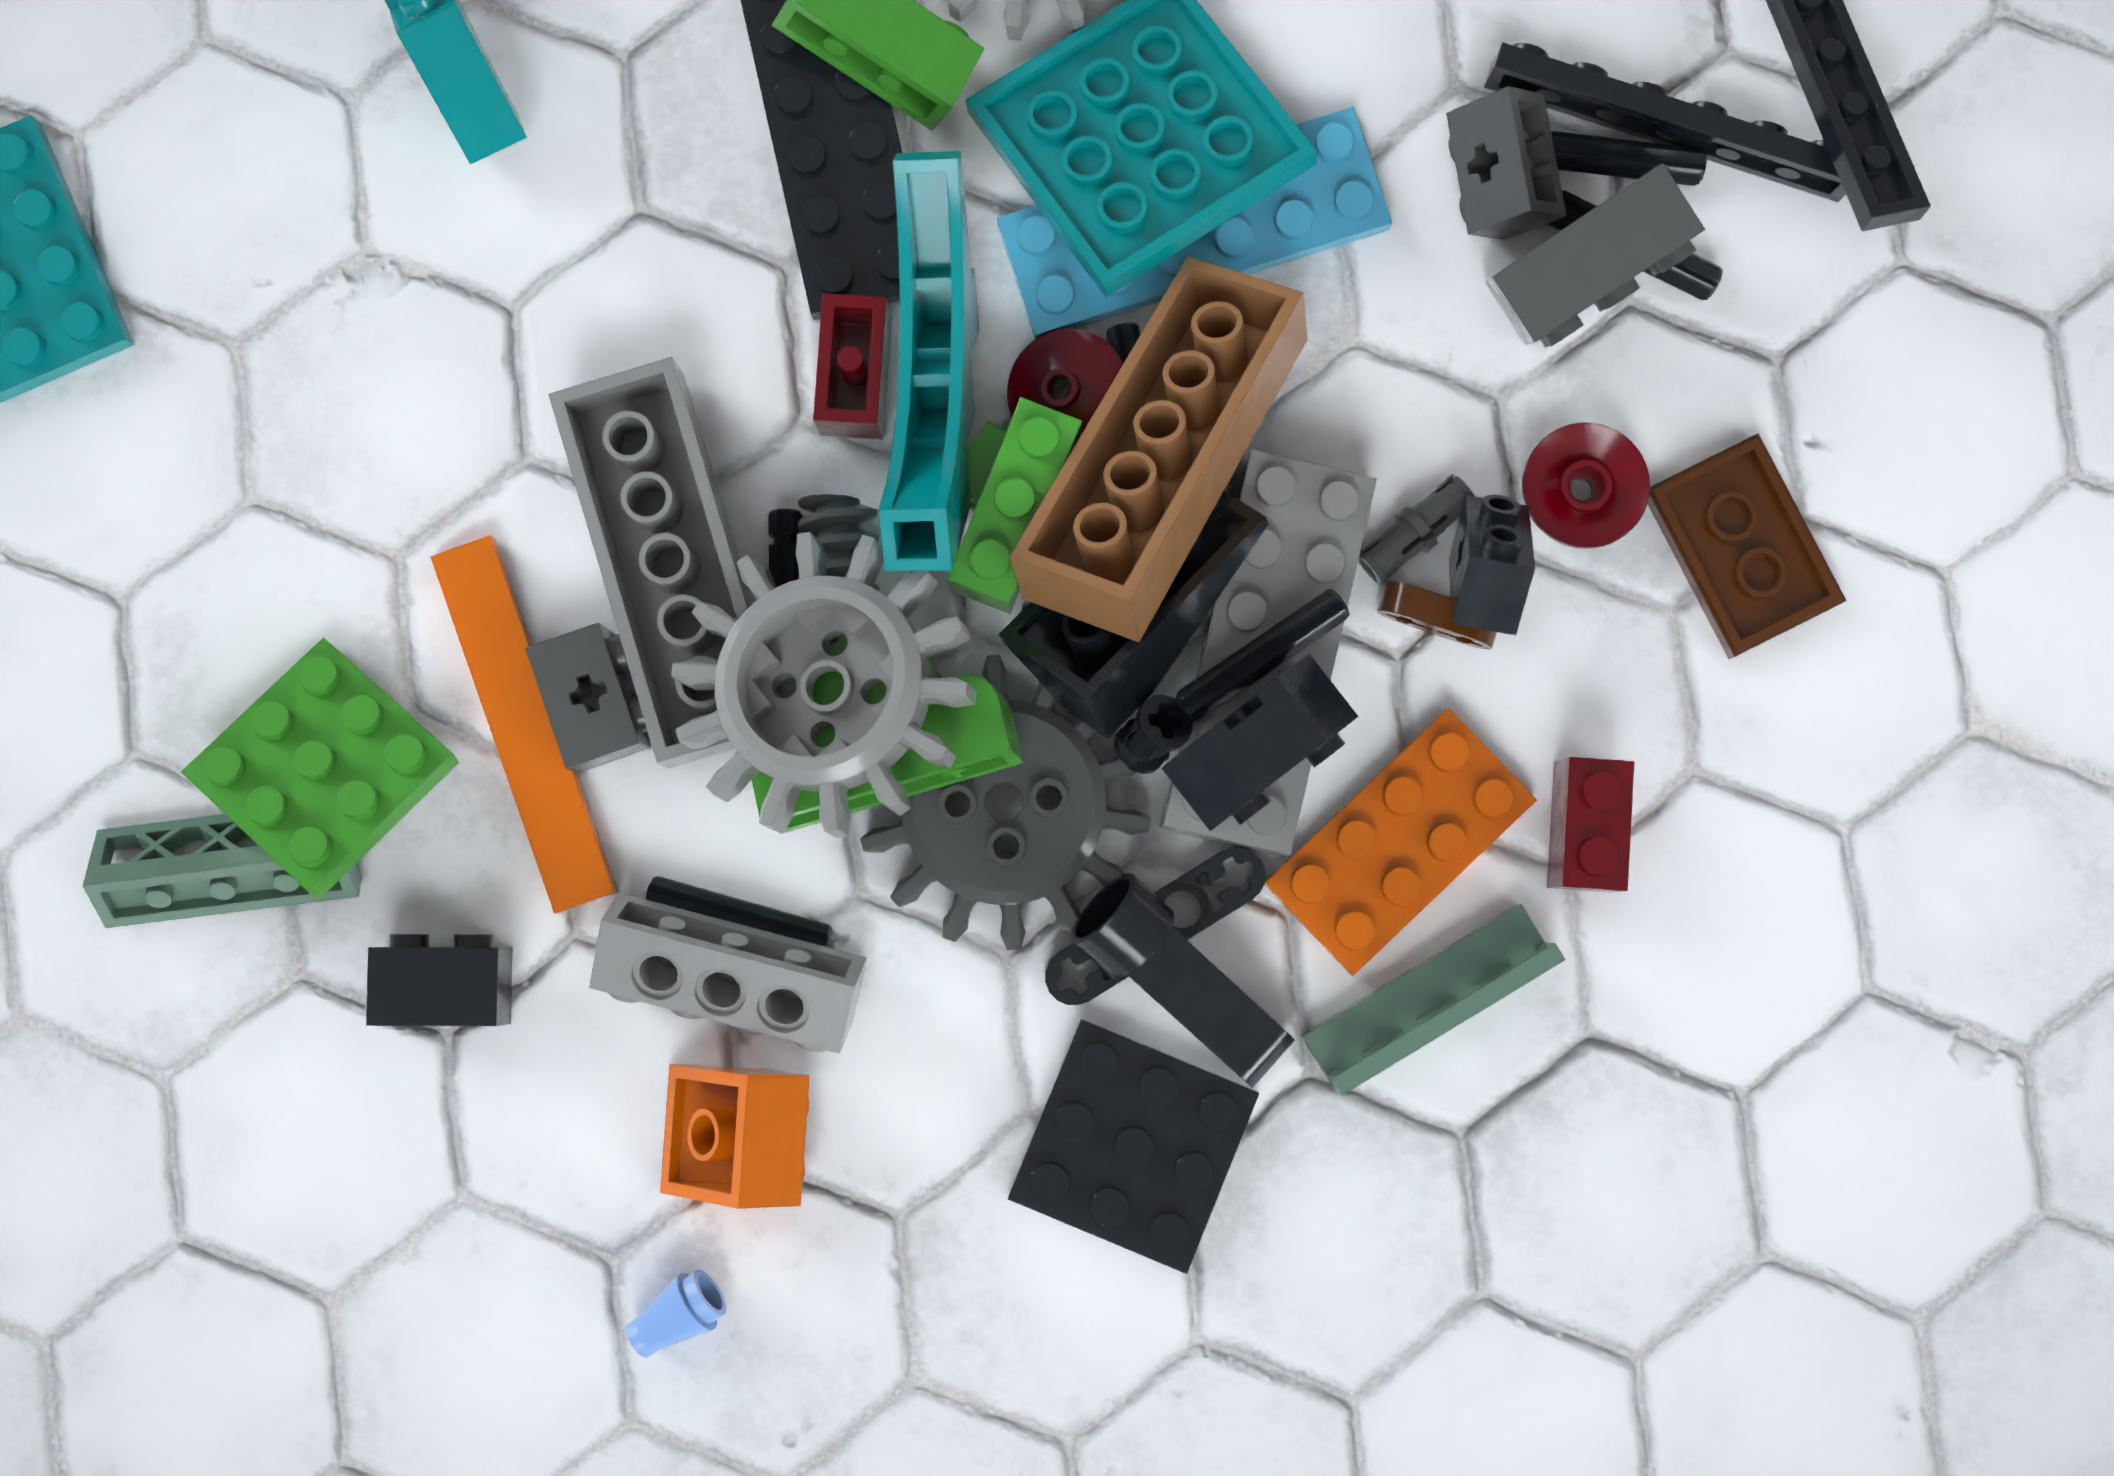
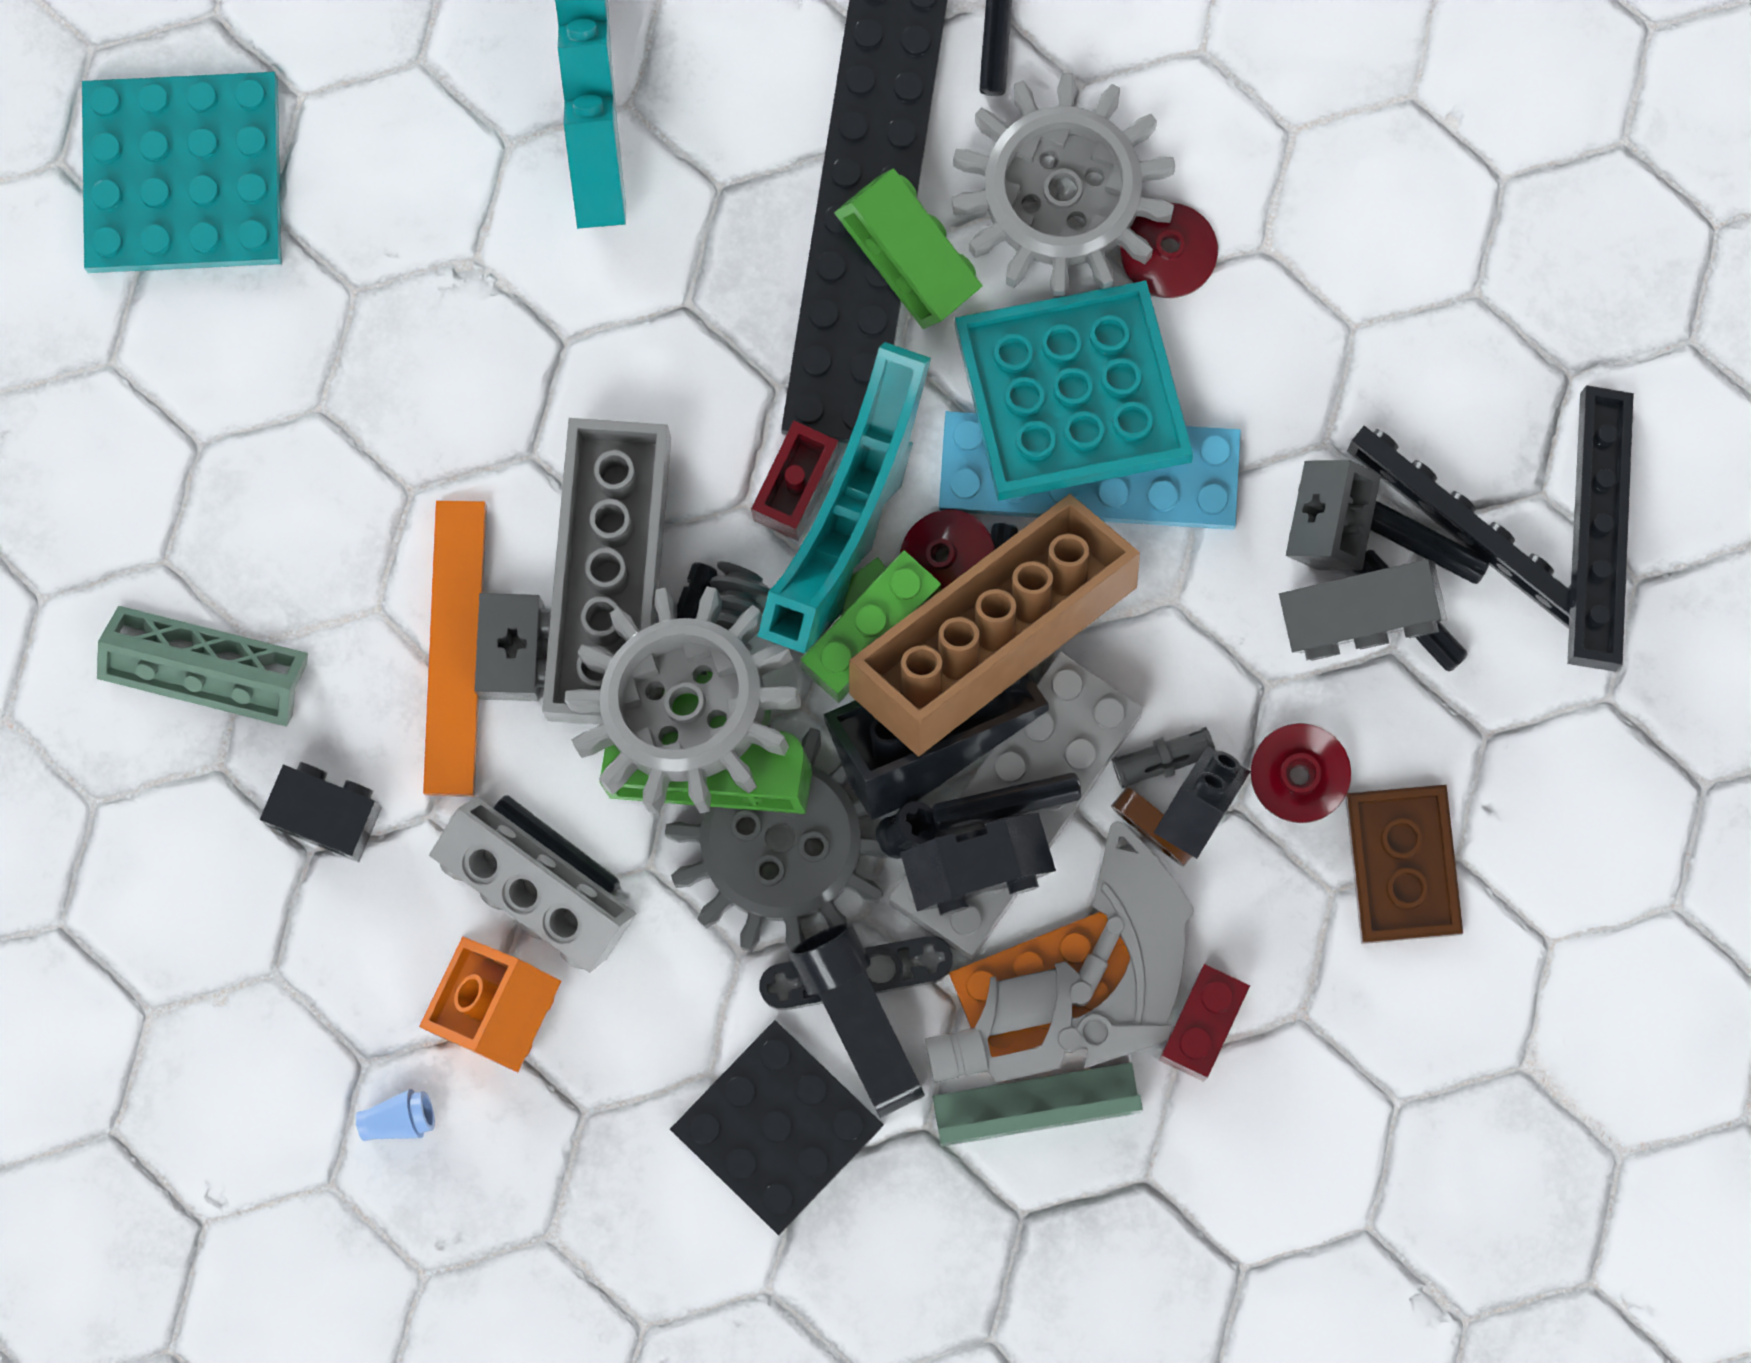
camera: 25 degrees right, 5 degrees down
bright green plate [181,637,459,901] -> none
none -> light grey piece [925,821,1194,1083]

